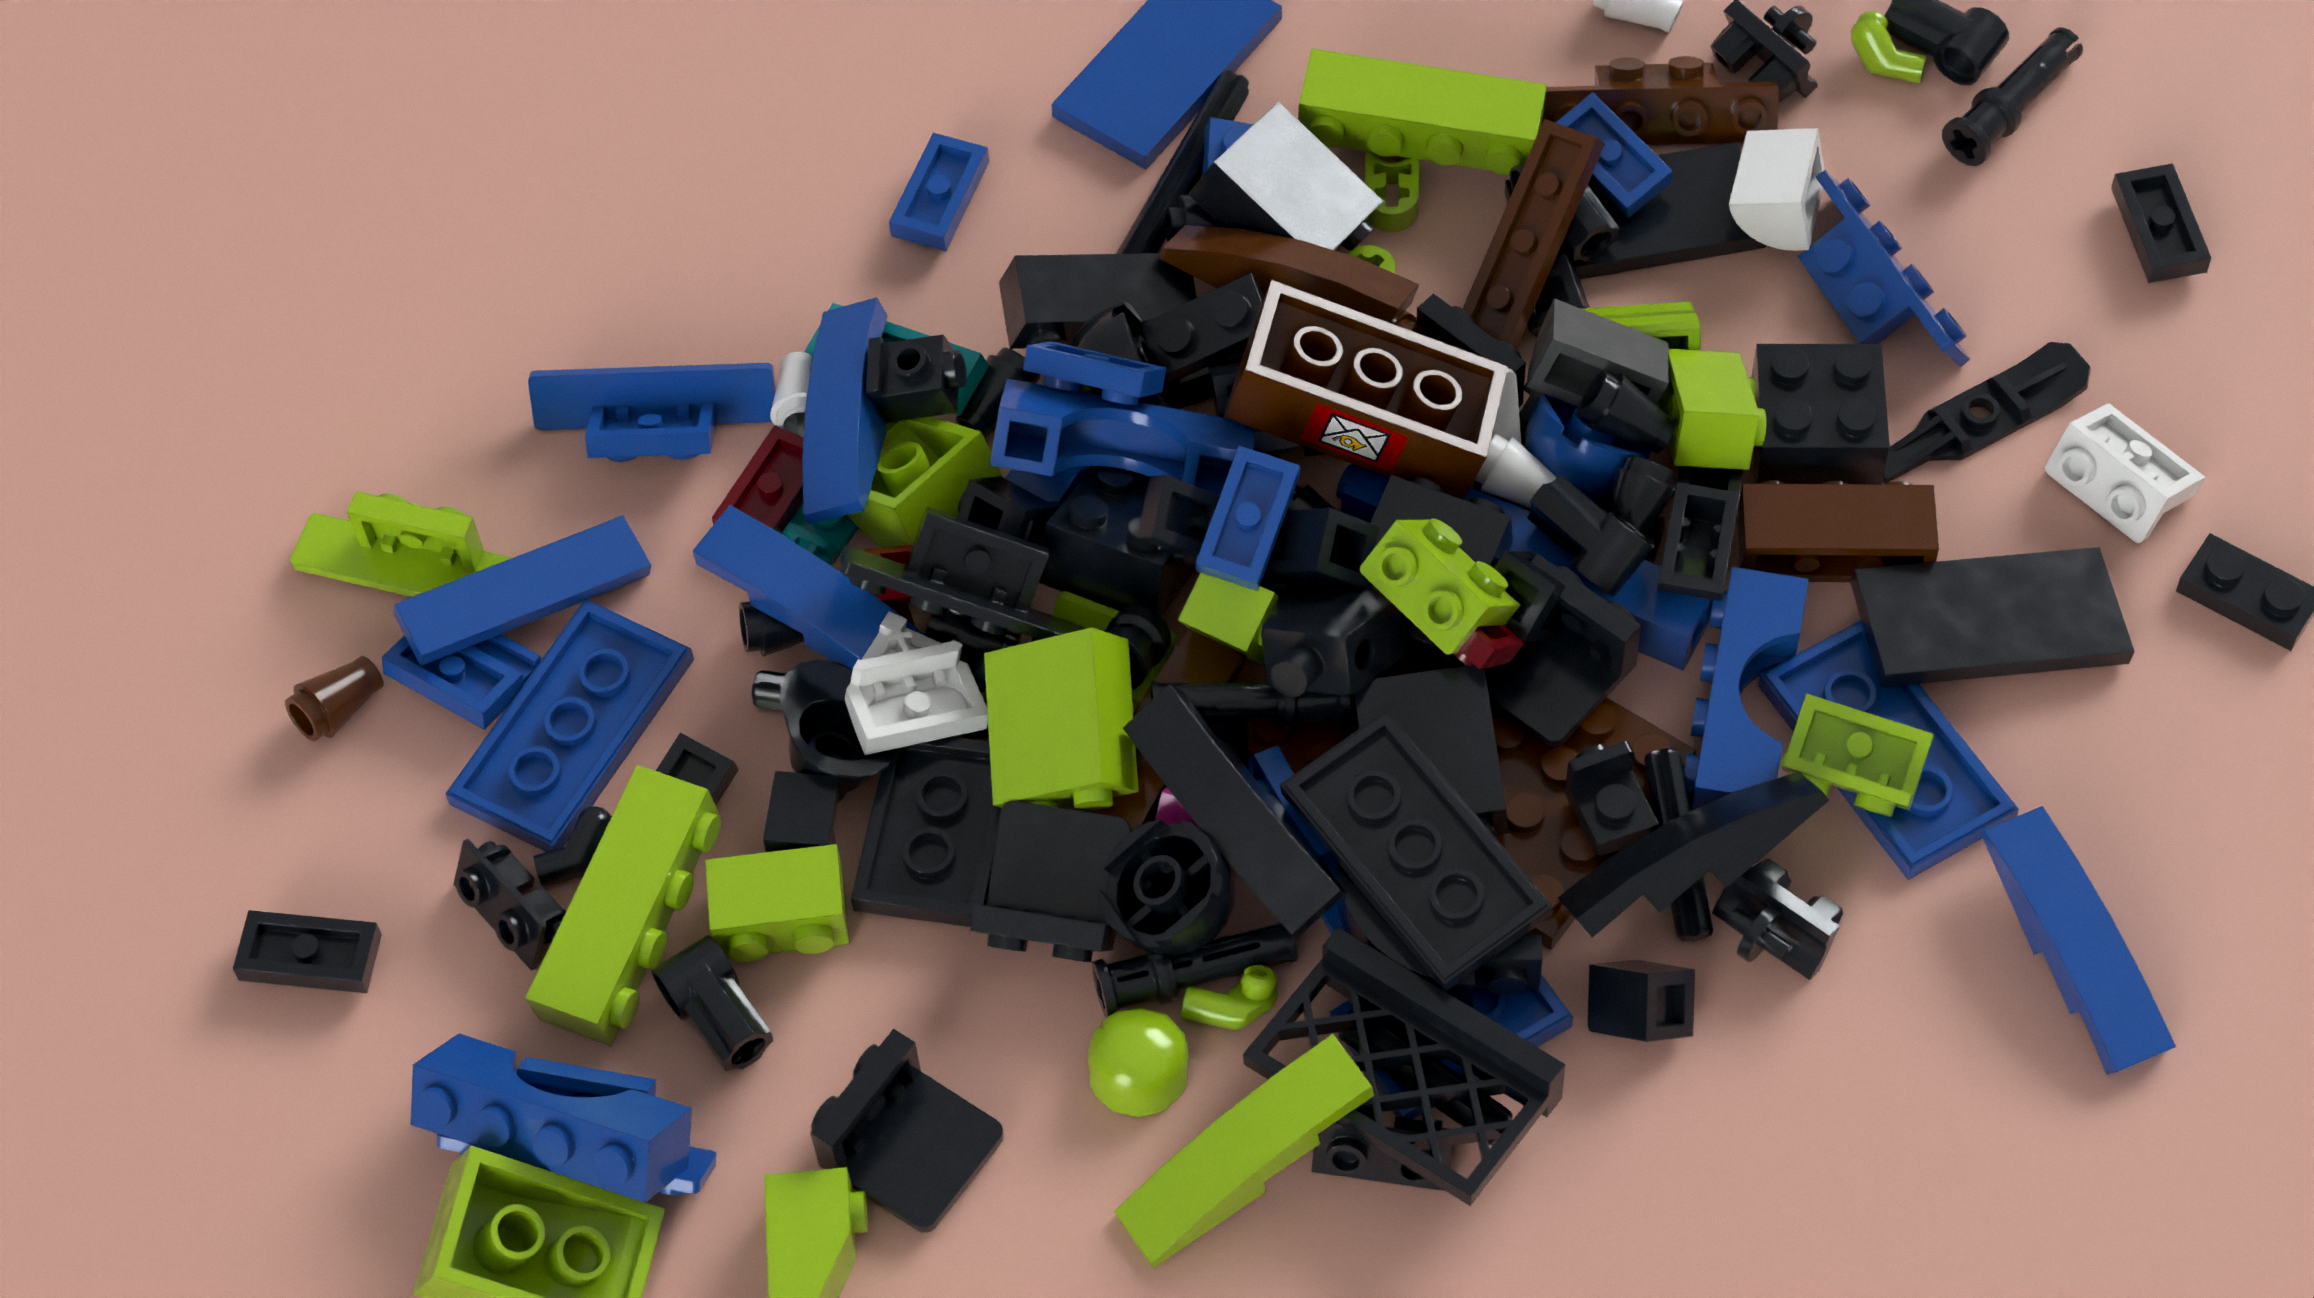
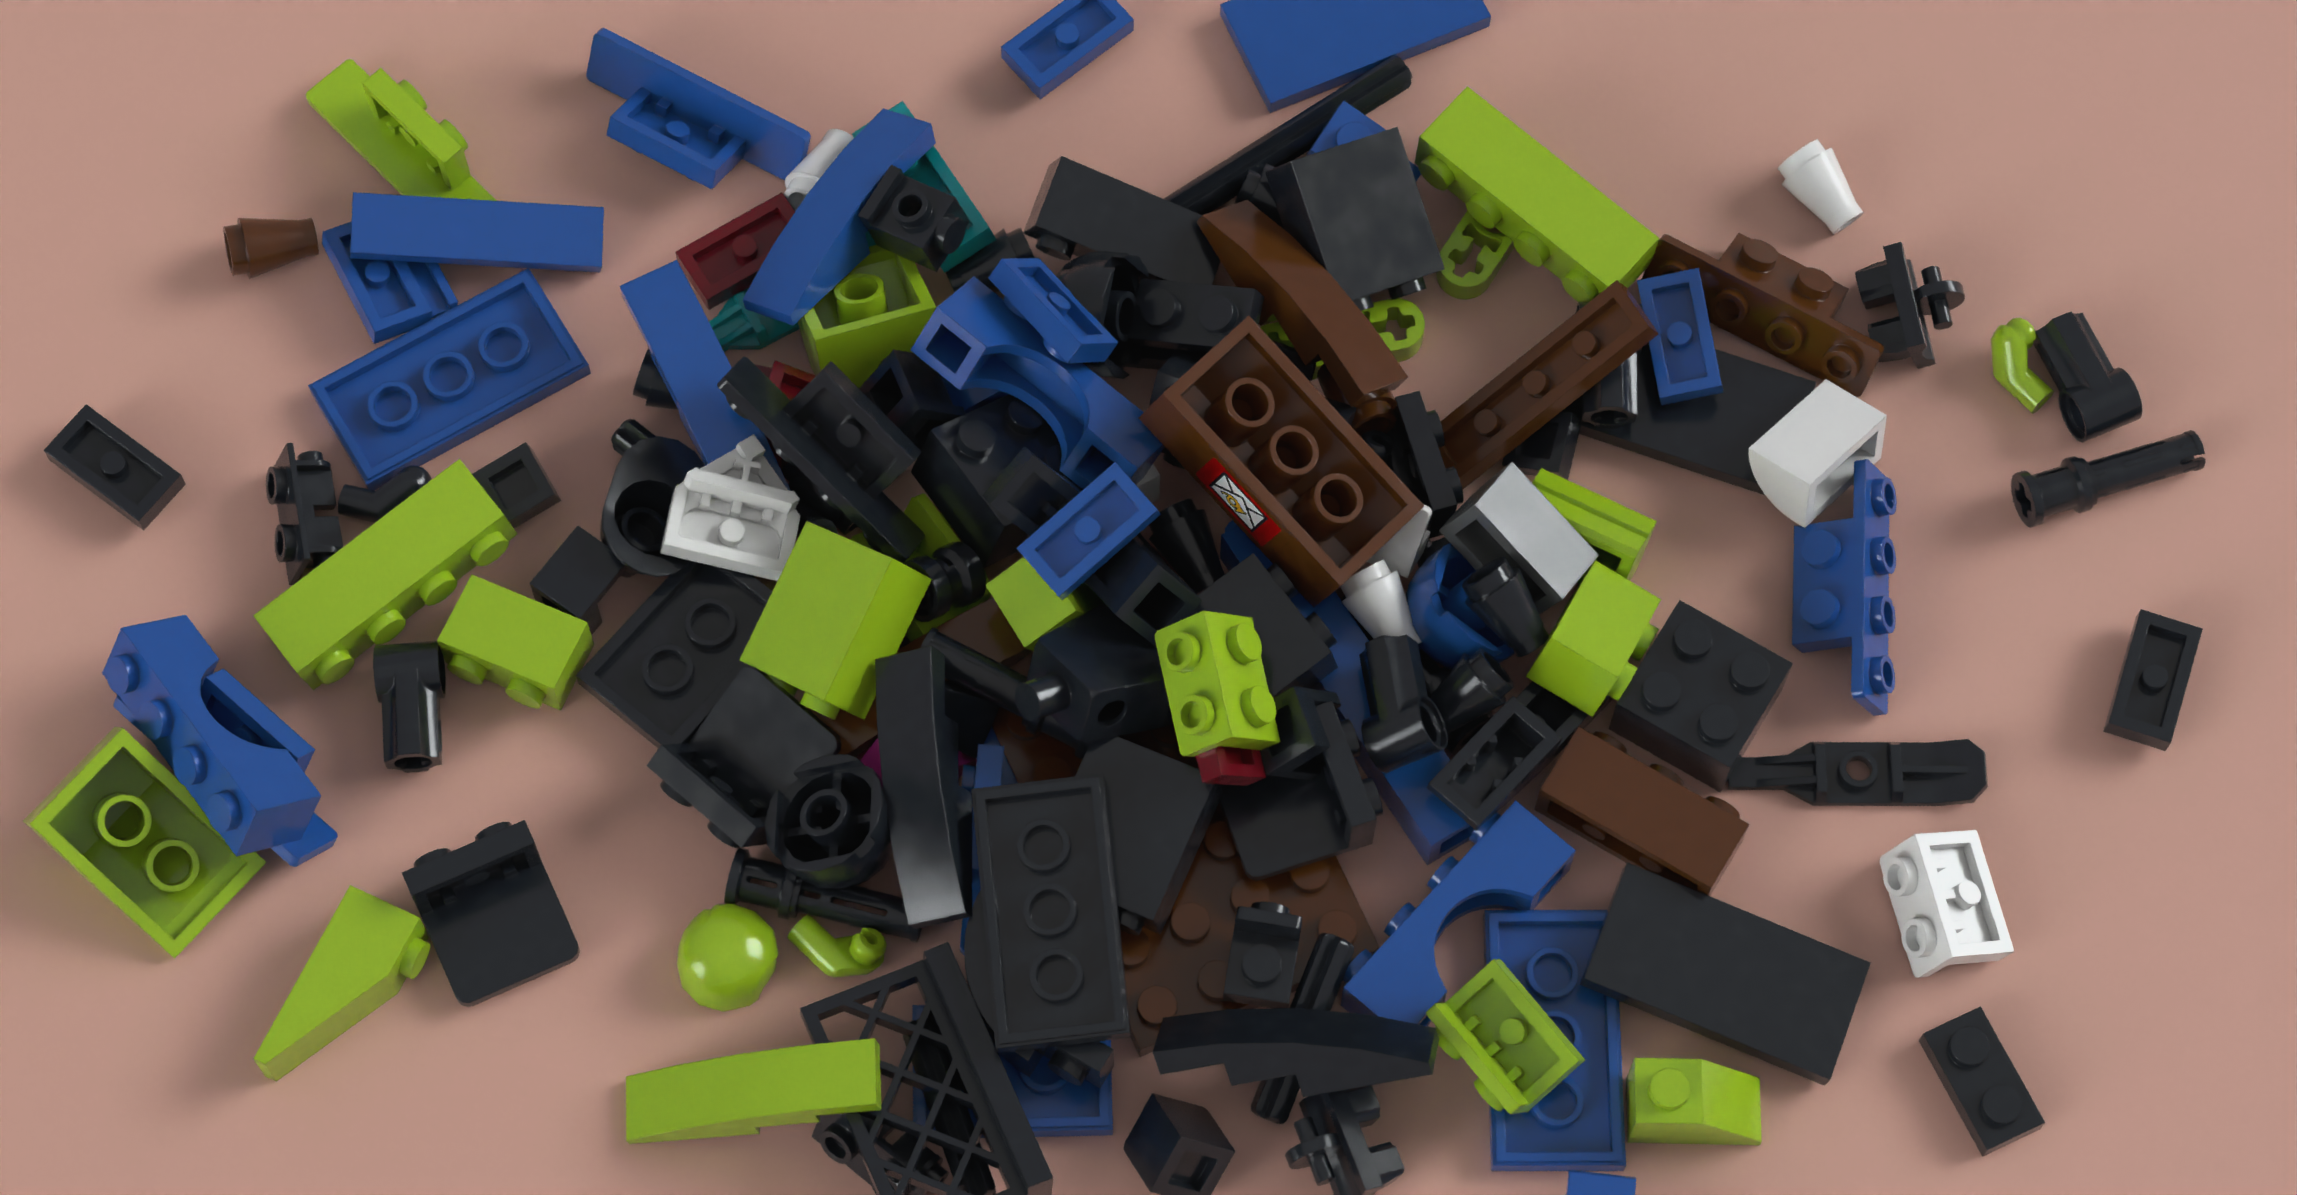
camera: 25 degrees right, 10 degrees up
none -> lime slope [1626,1057,1762,1145]

